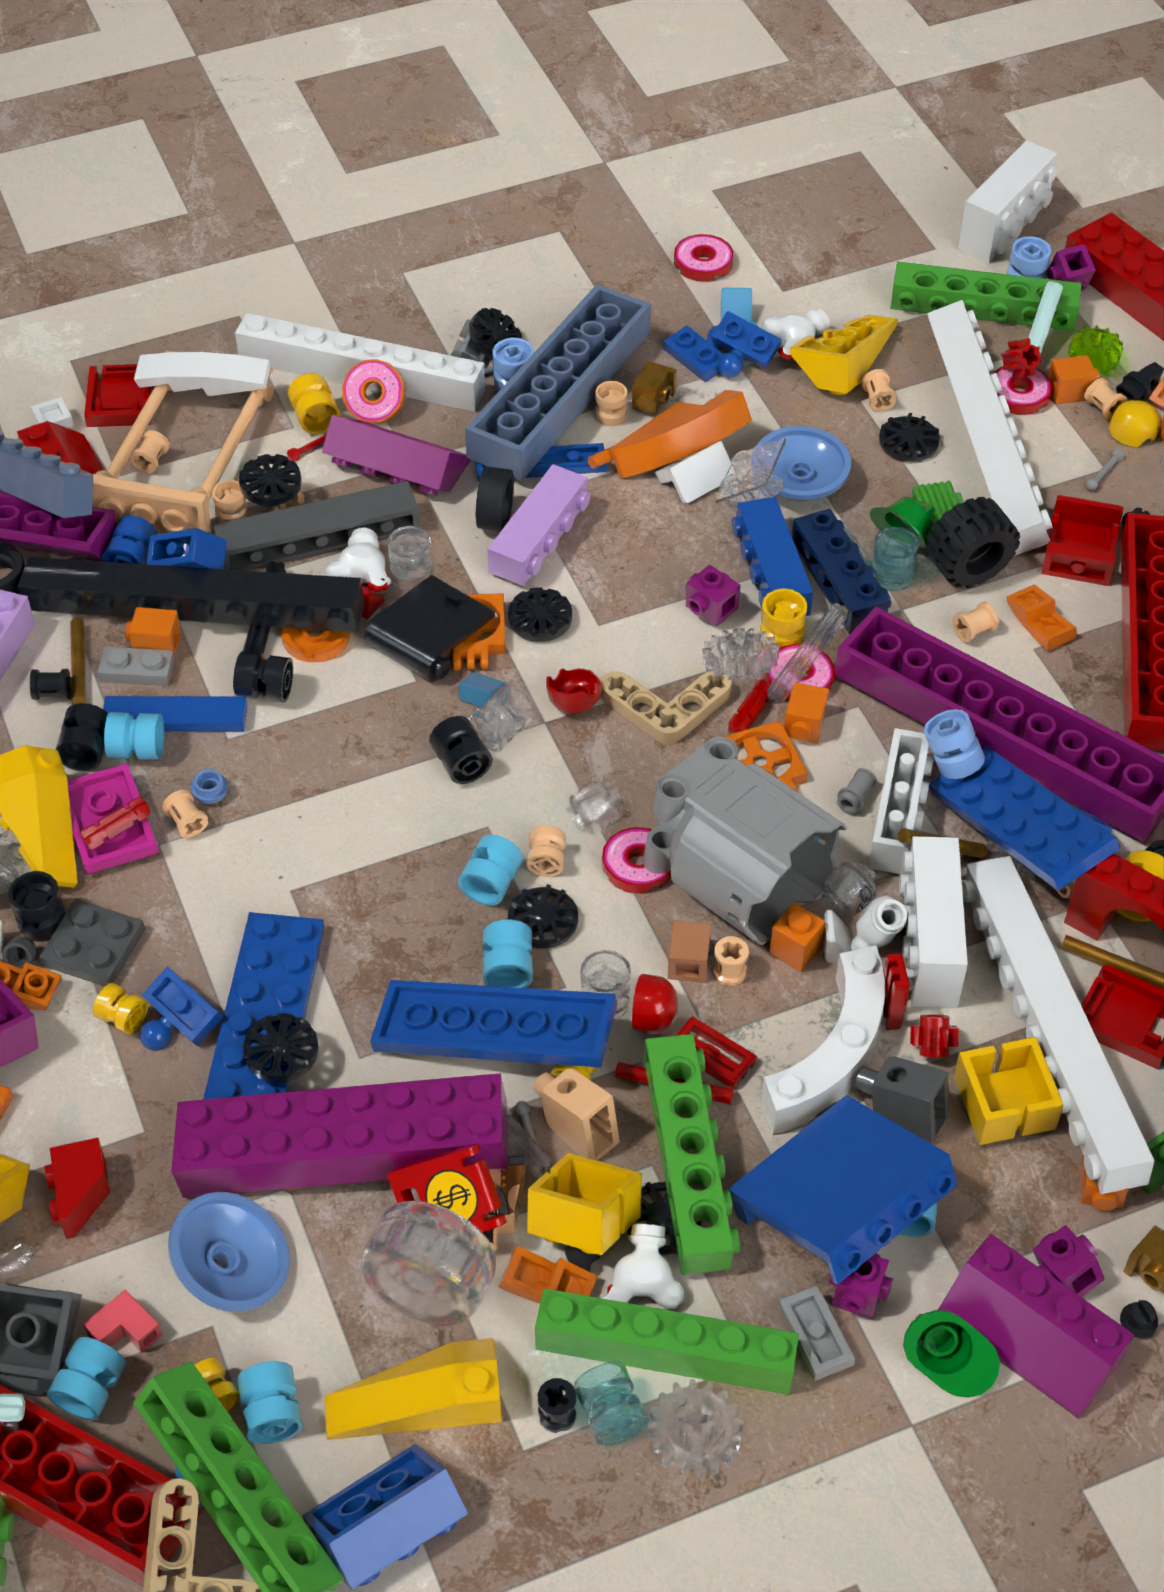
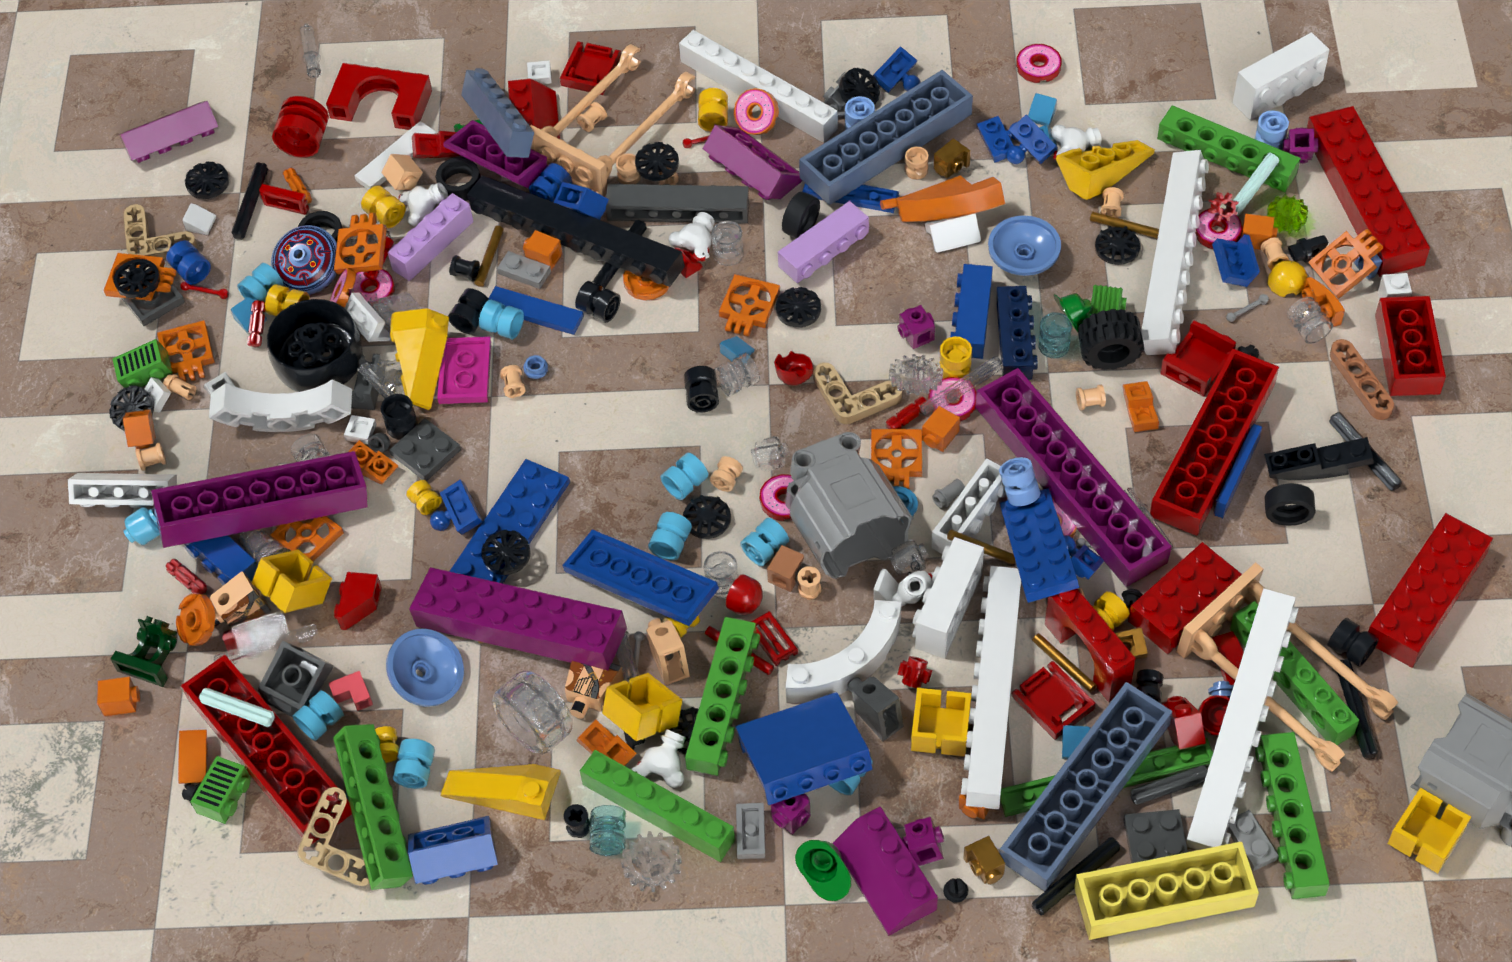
camera: 25 degrees right, 5 degrees up
red axle [81,797,151,849] -> none
white slope [134,352,271,396] -> none
black door [364,575,495,682] -> none
red container [386,1143,507,1252] -> none
clear hinge [715,438,787,508] -> none
orange brick [769,903,826,972] -> none
red tile [883,953,910,1030] -> none
none -> medium azure wheel [740,518,789,566]
none -> blue plate [873,46,921,93]
none -> pearl gold bar [1090,212,1159,239]
none -> blue bracket [1212,234,1260,287]

